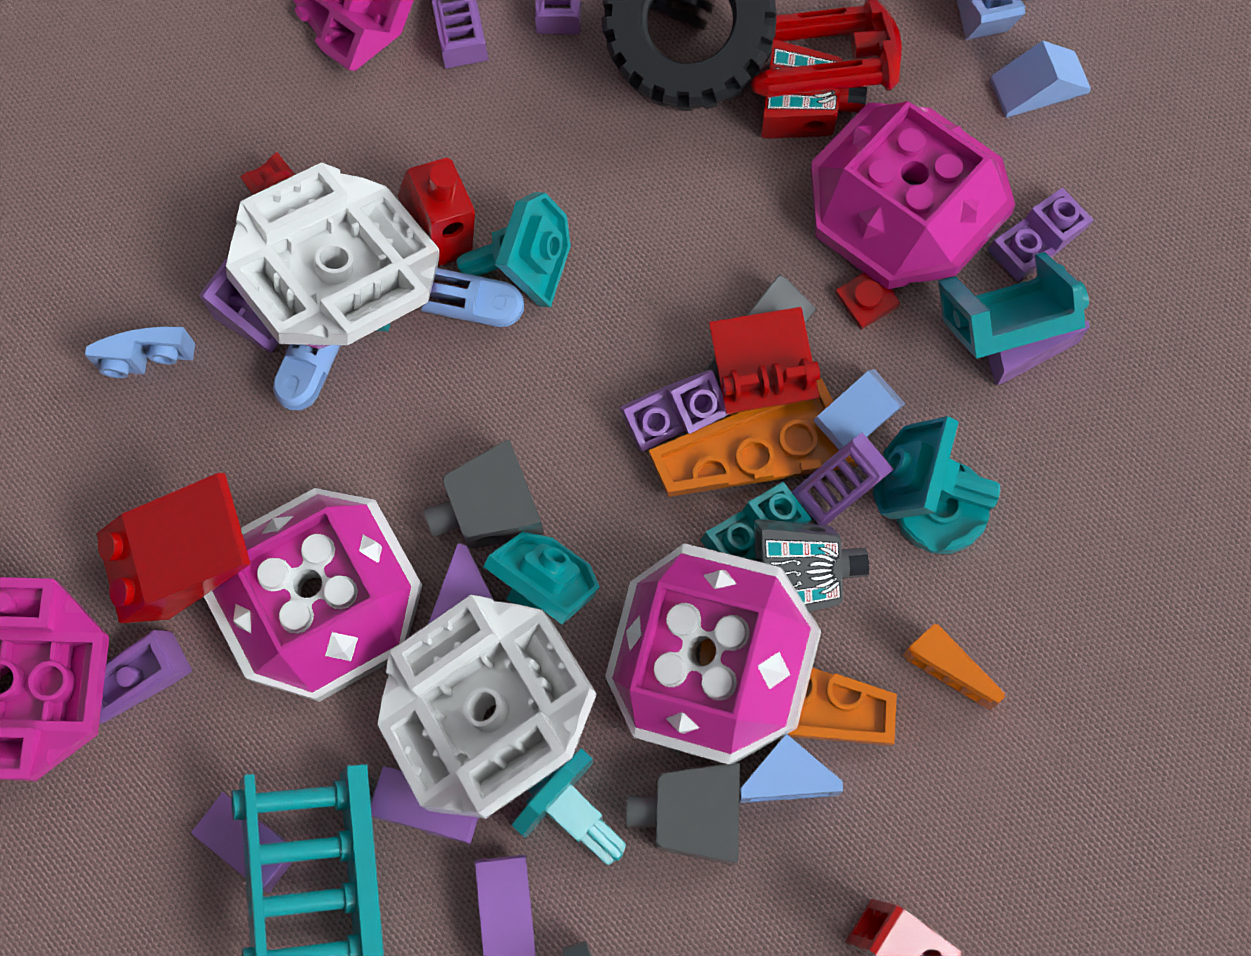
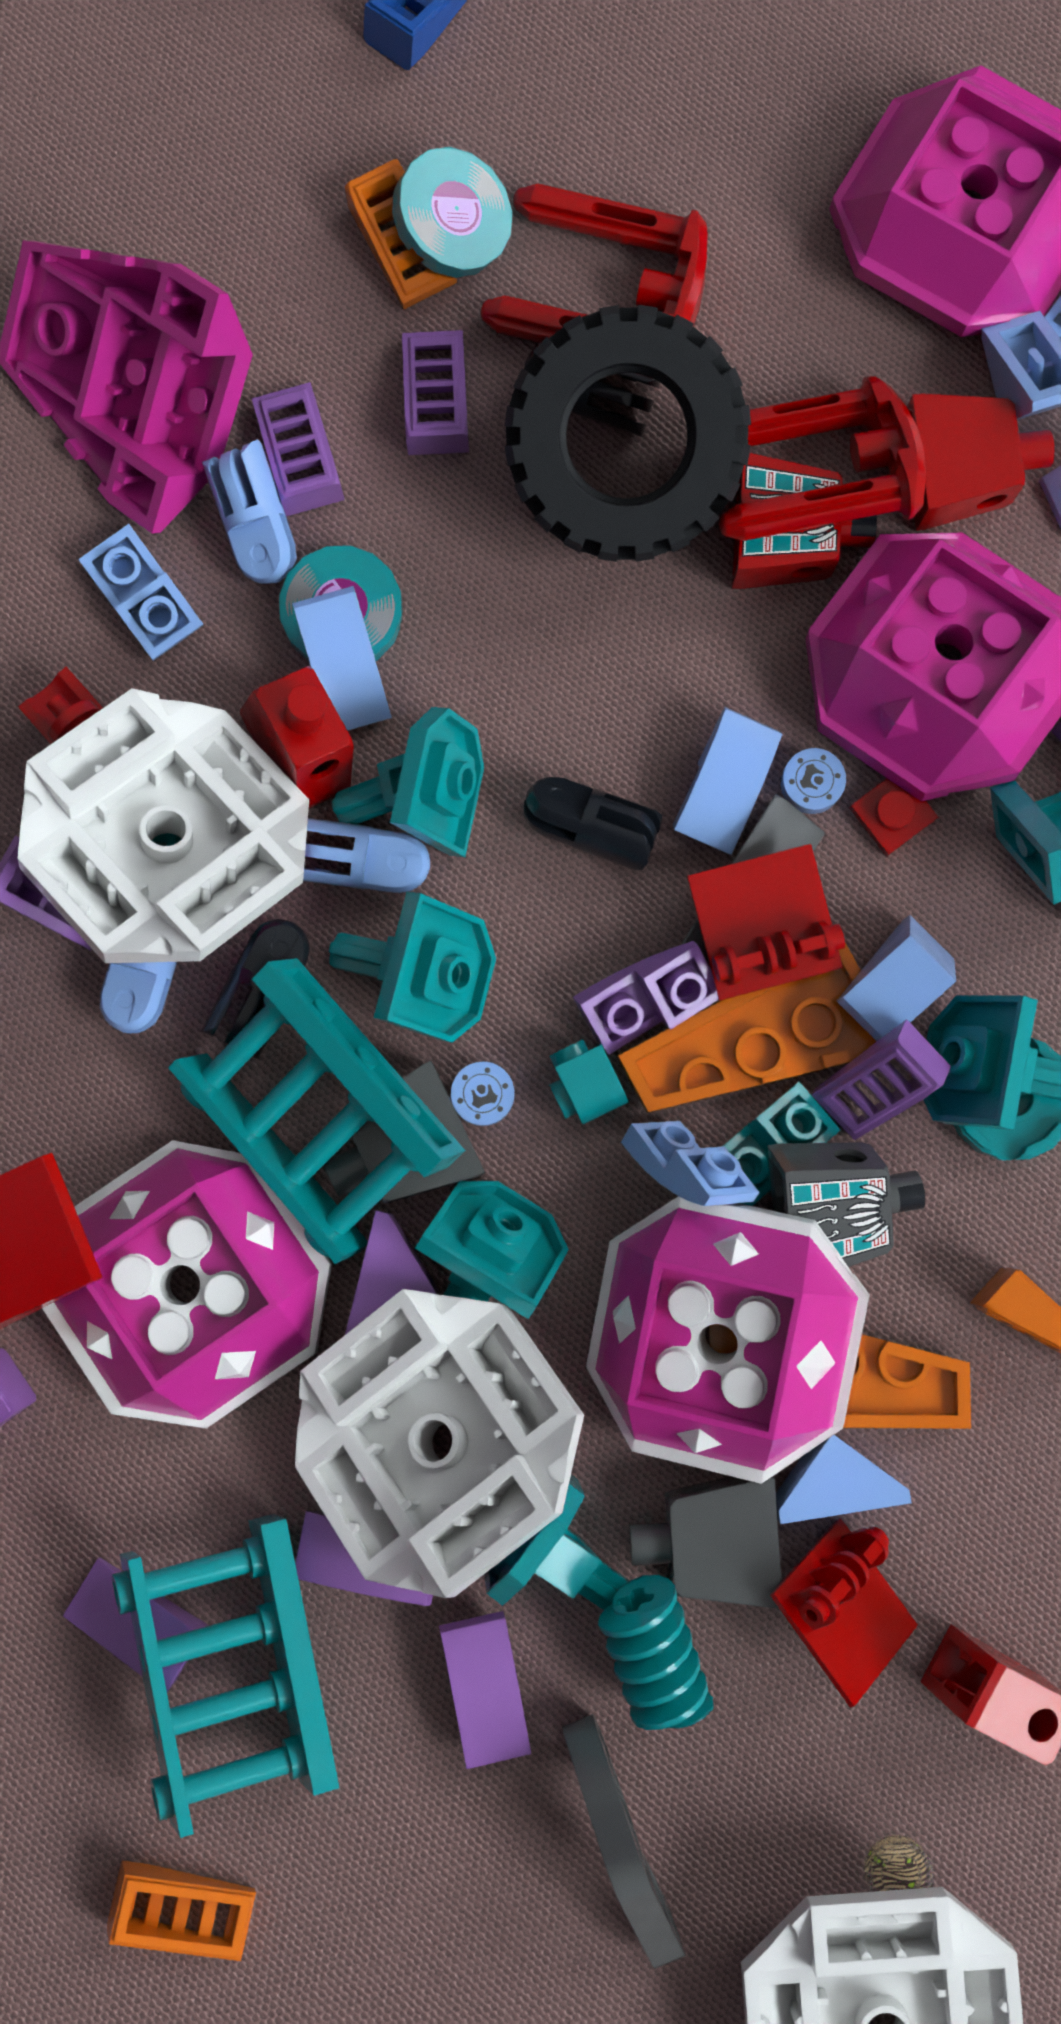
camera: 10 degrees left, 10 degrees up
none -> light blue slope [78,524,203,661]
none -> teal fence [168,958,466,1264]
none -> black arm [201,919,310,1059]
none -> light blue arm [202,439,297,584]
none -> teal tile [279,545,403,663]
none -> light blue slope [292,586,392,731]
none -> teal piece [328,891,496,1043]
none -> light blue tile [451,1062,515,1126]
none -> black arm [524,777,662,870]
none -> teal plate [549,1039,629,1125]
none -> teal piece [598,1575,714,1730]
none -> light blue slope [621,1121,759,1206]
none -> light blue slope [673,707,782,855]
none -> red hinge [770,1518,918,1708]
none -> light blue tile [781,748,846,814]
none -> red torso [907,393,1055,531]

